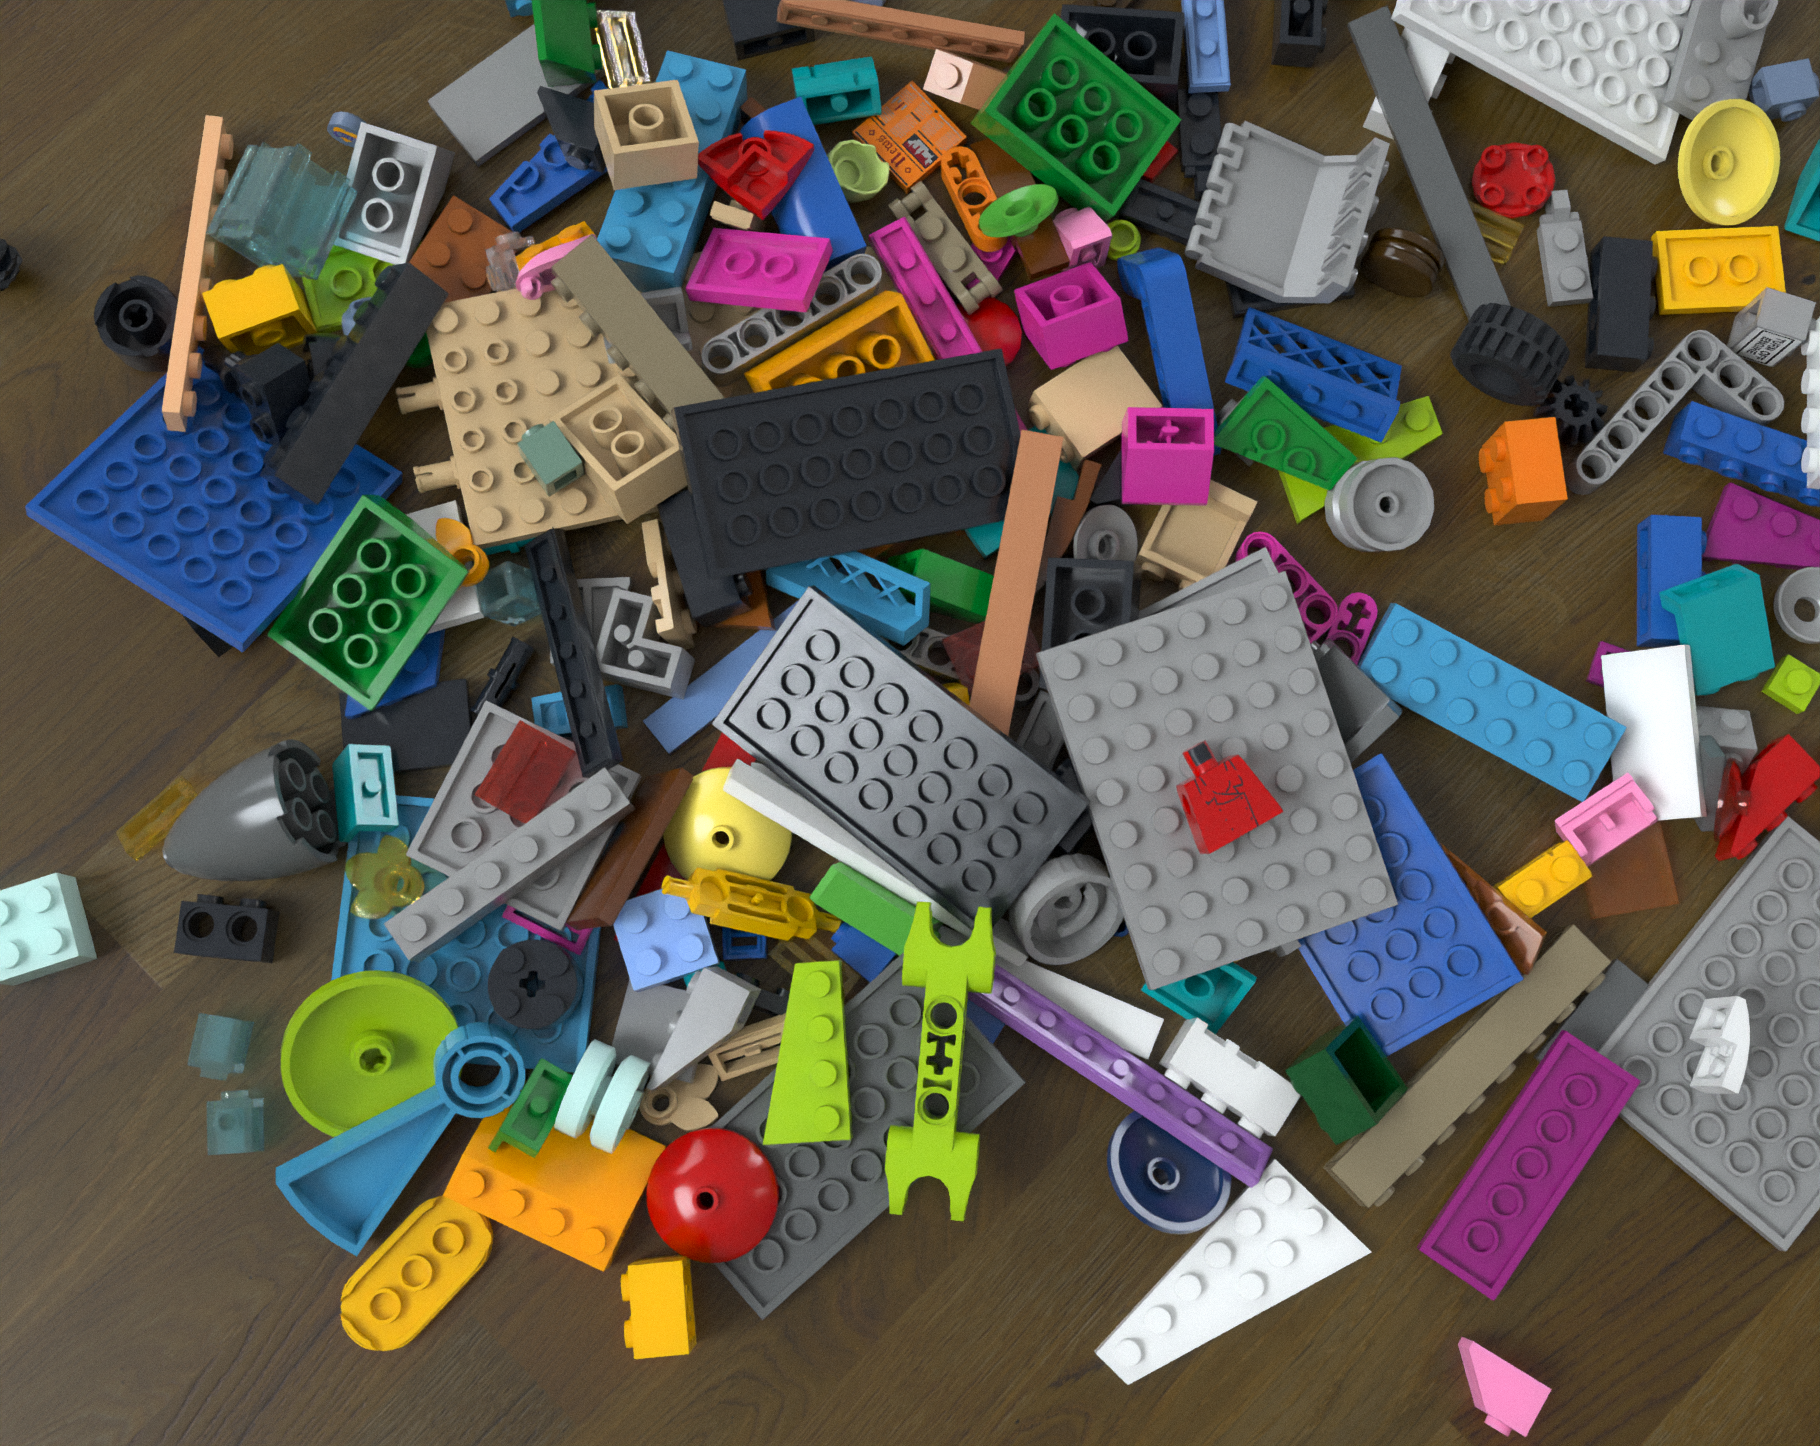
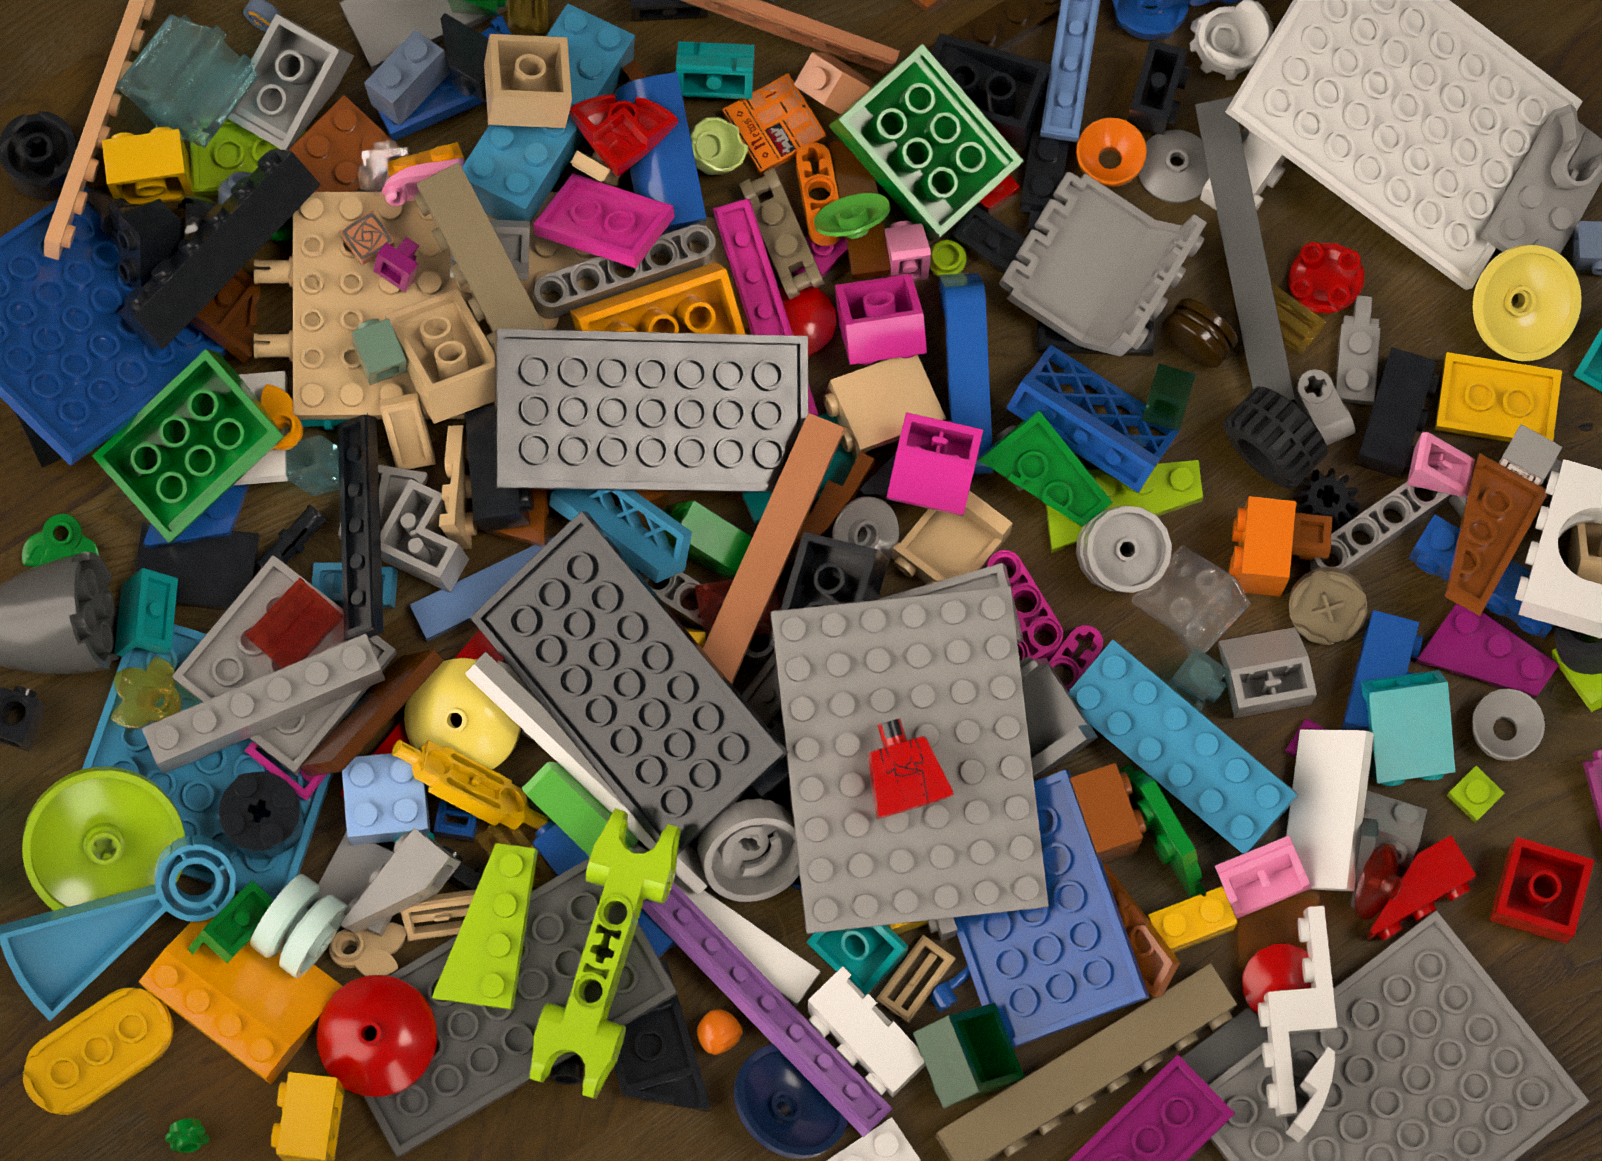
camera: 15 degrees right, 5 degrees down
none -> green plate [22,513,100,566]
none -> green plate [165,1118,210,1153]
none -> reddish brown wing [190,269,261,364]
none -> tile [340,211,394,266]
none -> sand blue brick [364,29,450,126]
none -> magenta tile [373,237,419,293]
none -> tan tile [379,392,435,470]
none -> black hinge [551,1055,584,1085]
none -> black wing [614,959,711,1111]
none -> orange piece [697,1009,743,1055]
none -> tan tile [876,935,956,1024]
none -> blue hand [931,965,971,1012]
none -> dark orange brick [1070,763,1146,864]
none -> orange piece [1076,118,1147,187]
none -> green wing [1118,764,1206,898]
none -> clear bracket [1132,546,1250,660]
none -> light grey dish [1138,130,1210,203]
none -> clear green brick [1142,363,1196,431]
none -> clear light blue brick [1170,647,1228,711]
none -> light grey slope [1218,627,1317,718]
none -> red dish [1241,942,1311,1014]
none -> white bracket [1258,906,1337,1117]
none -> dark tan tile [1288,567,1368,645]
none -> dark orange tile [1292,513,1332,561]
none -> light grey piece [1294,369,1355,445]
none -> bright pink slope [1407,432,1475,497]
none -> dark orange wing [1445,453,1547,616]

